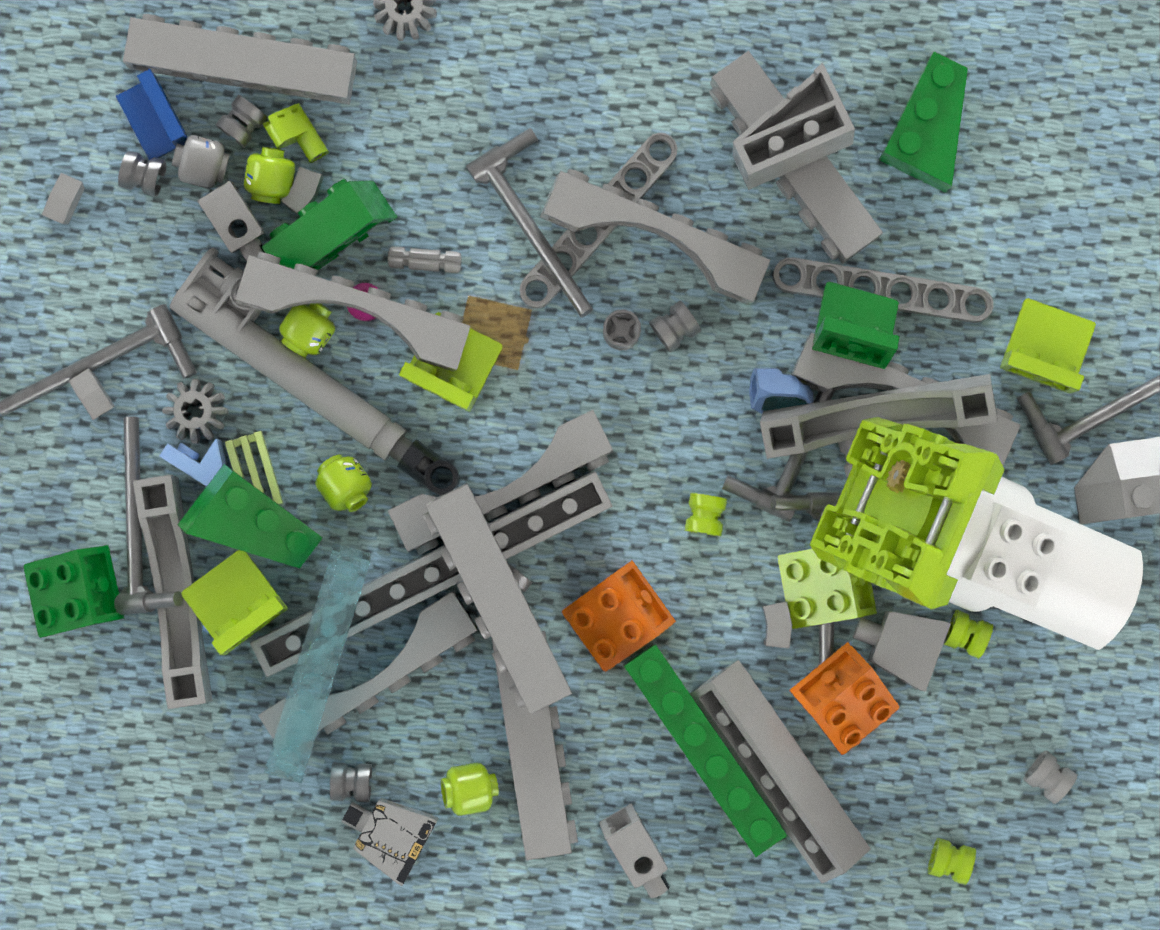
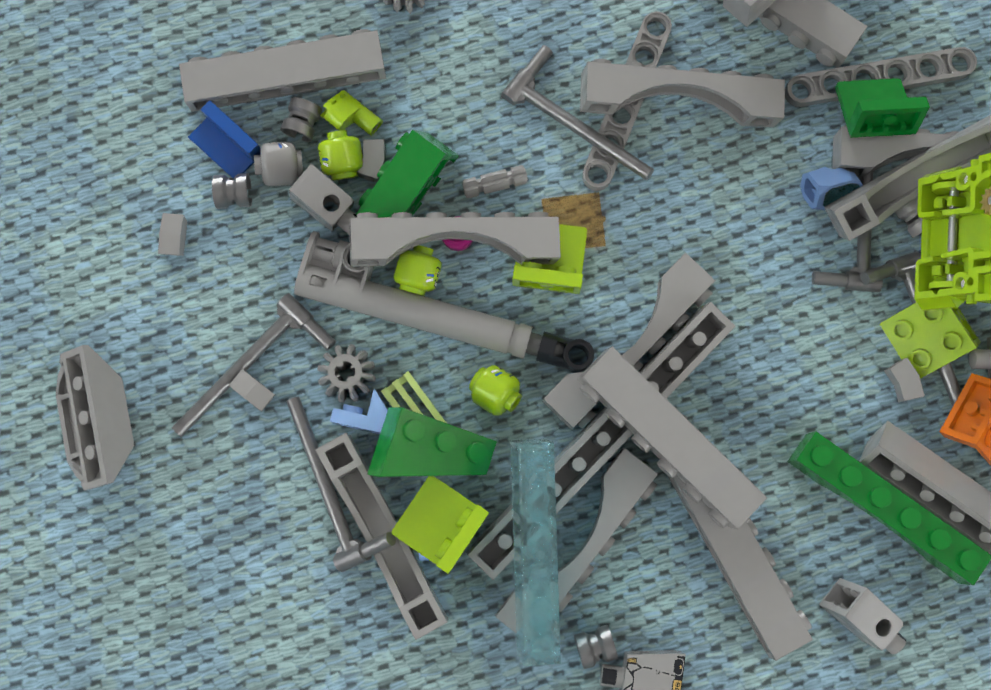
camera: 20 degrees left, 5 degrees down
green bracket [23,545,125,638] -> none
lime head [440,762,499,816] -> none
orange bracket [562,560,676,672] -> none
flat silver wheel [603,310,641,350] -> none
flat silver wheel [649,301,701,353] -> none
lime wheel [684,493,727,536] -> none

